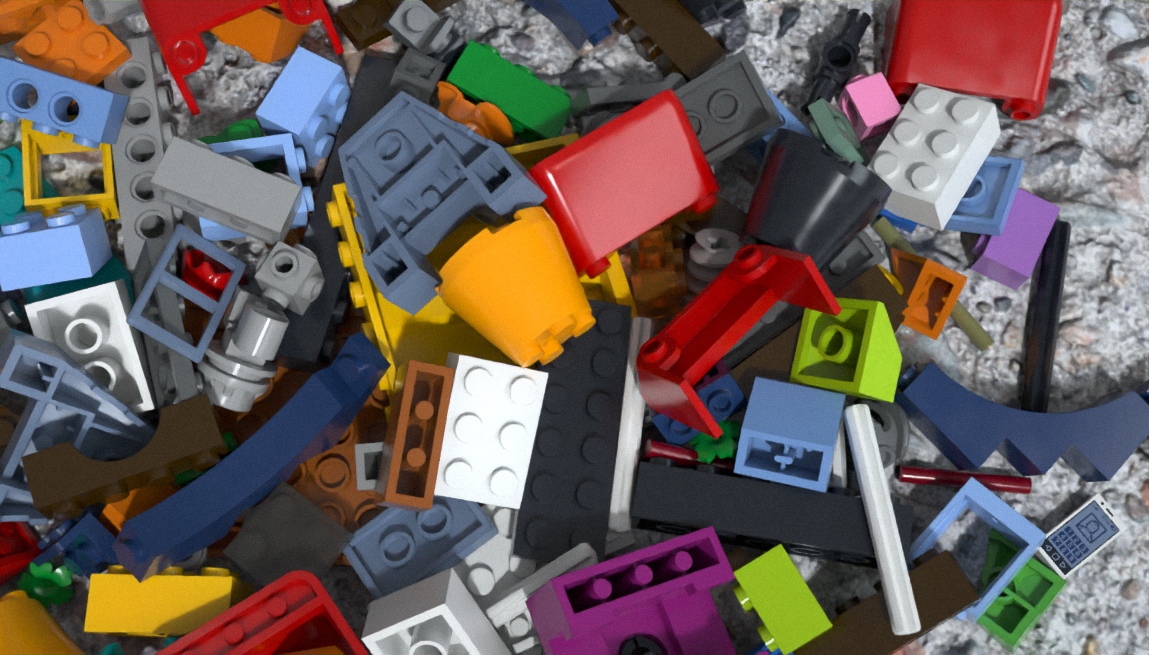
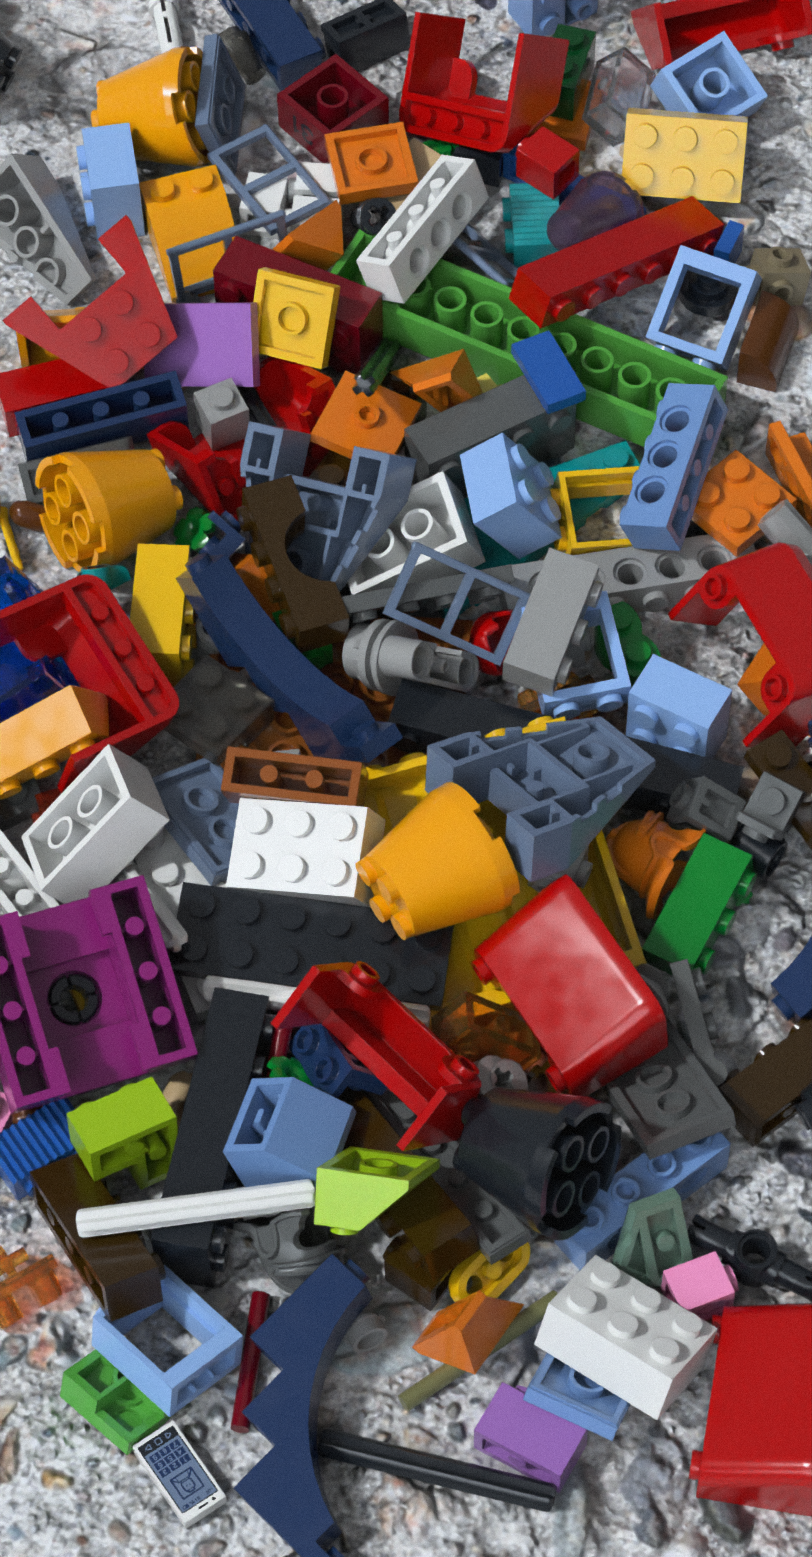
camera: 95 degrees right, 15 degrees down
light grey brick [255,240,325,316] -> none

